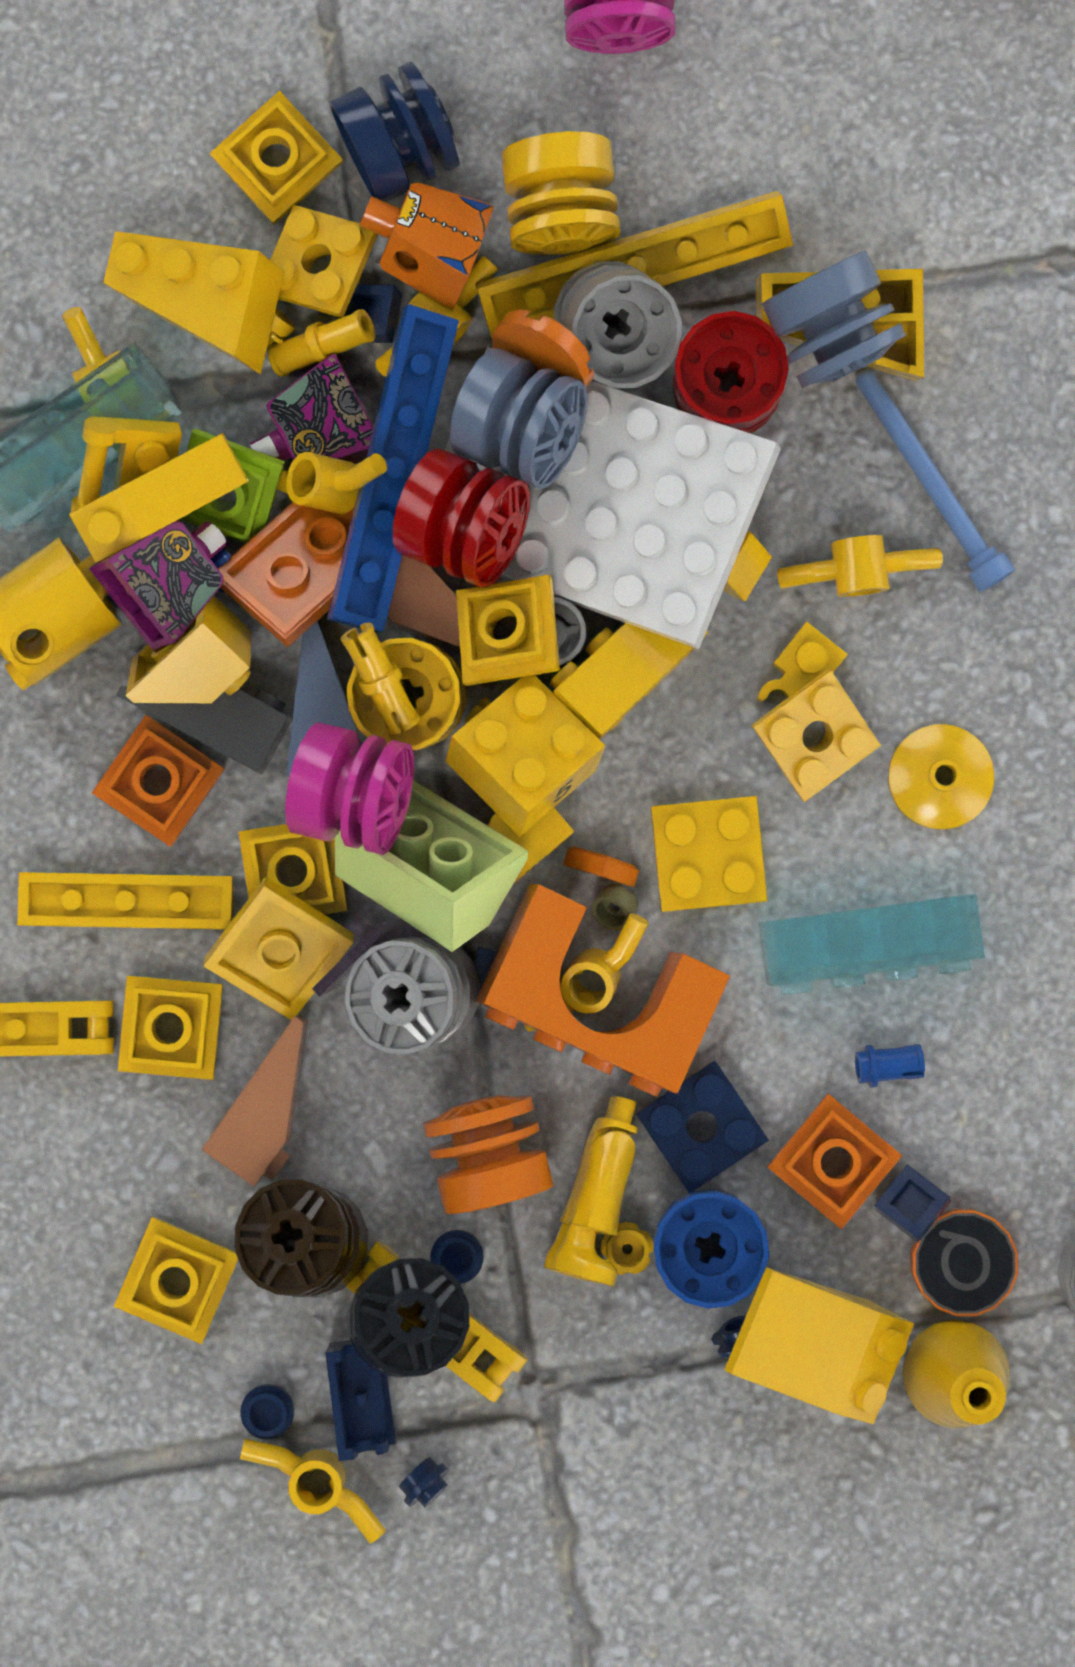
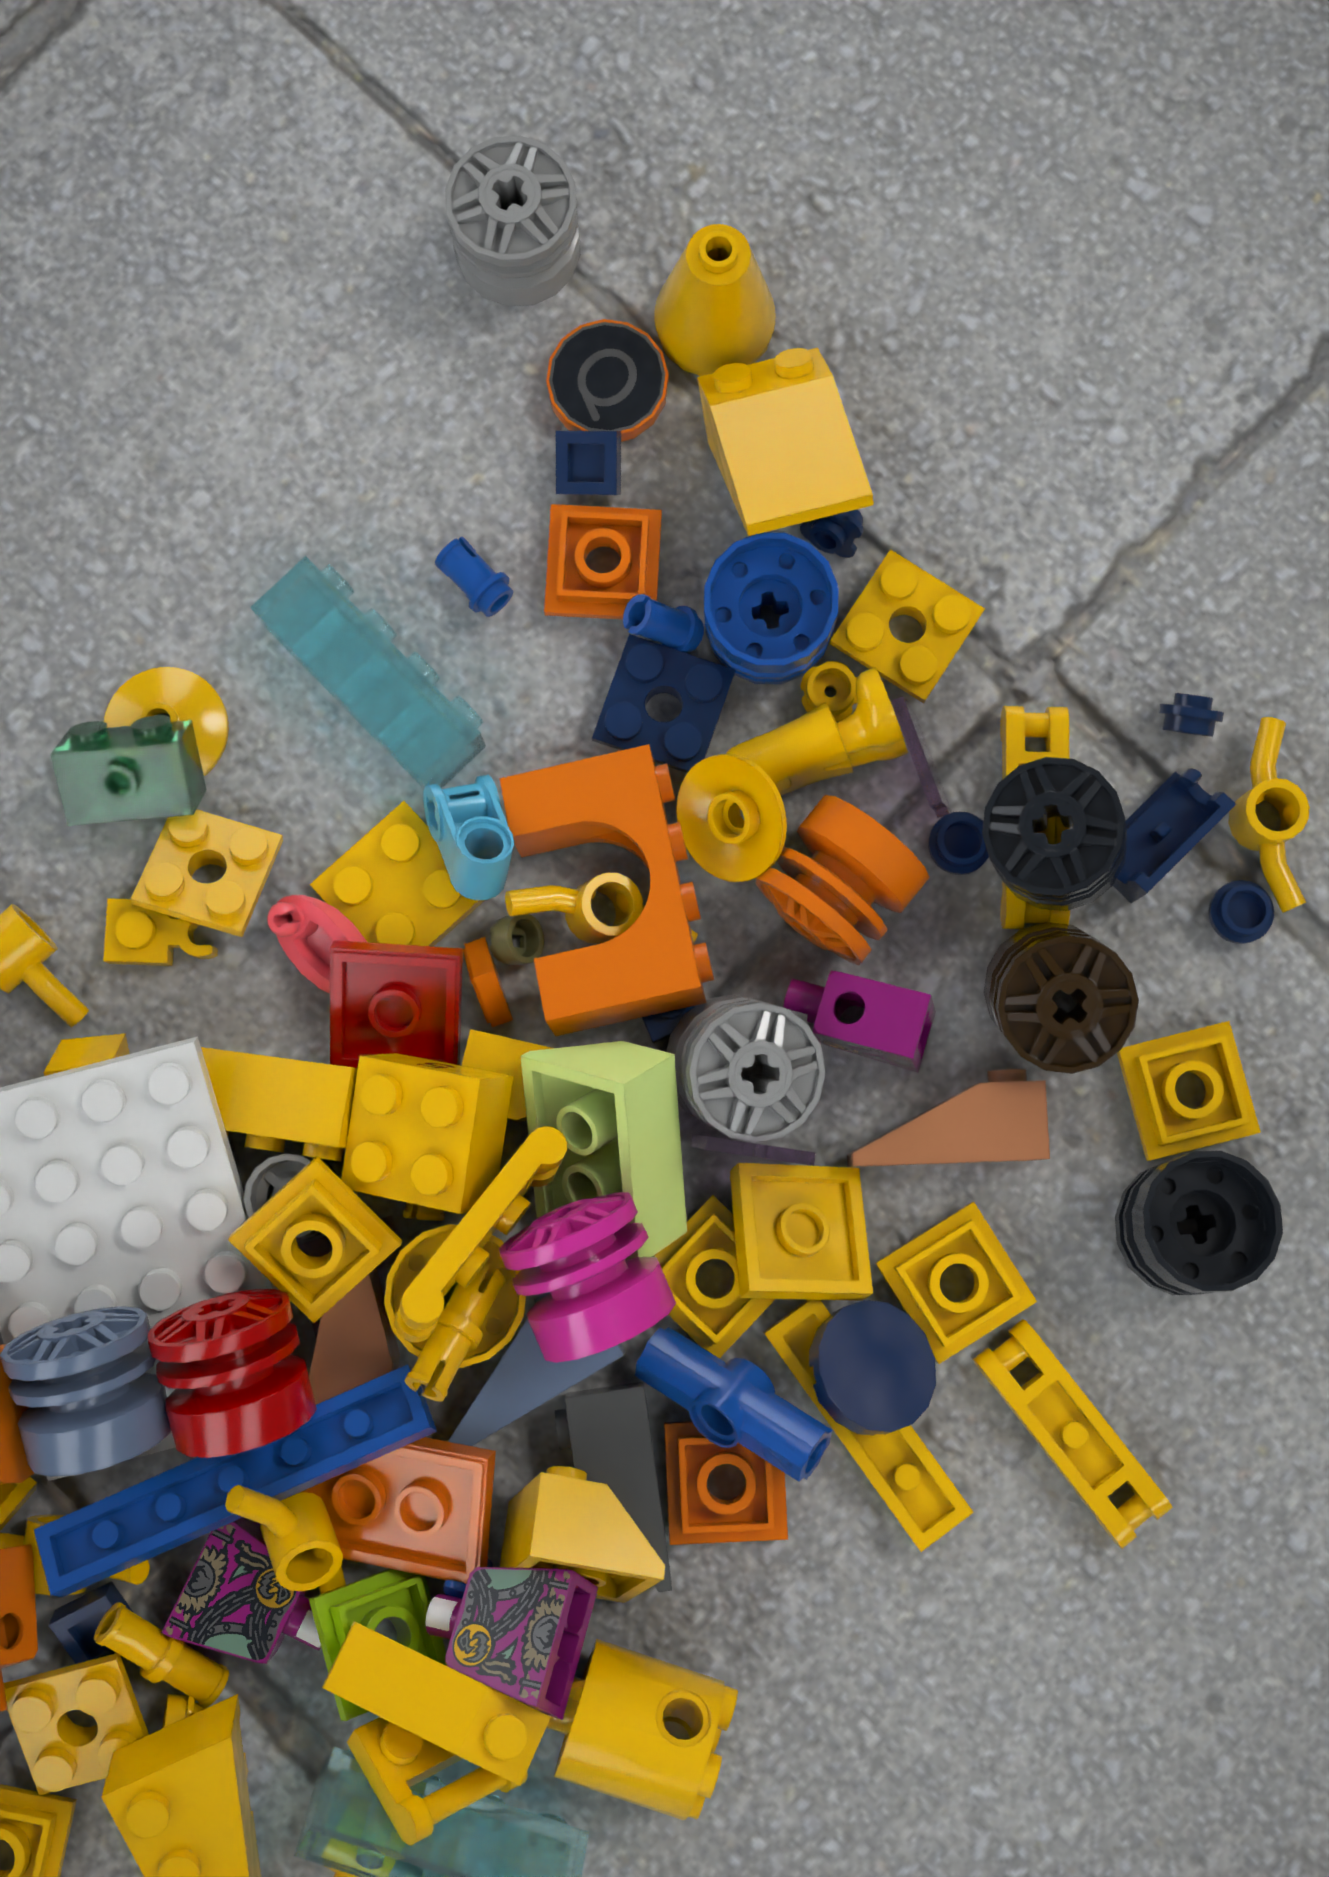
camera: 125 degrees left, 5 degrees down
none -> clear green brick [50,715,207,826]
none -> coral arm [267,895,367,994]
none -> red tile [330,940,463,1069]
none -> yellow plate [394,1126,567,1342]
none -> medium azure piece [423,774,514,900]
none -> blue pin [623,594,704,653]
none -> blue piece [635,1327,833,1482]
none -> yellow dish [676,754,787,882]
none -> magenta torso [783,970,936,1073]
none -> dark blue tile [809,1300,936,1436]
none -> yellow piece [829,549,985,703]
none -> clear purple piece [891,696,952,818]
none -> black wheel [1115,1151,1283,1295]

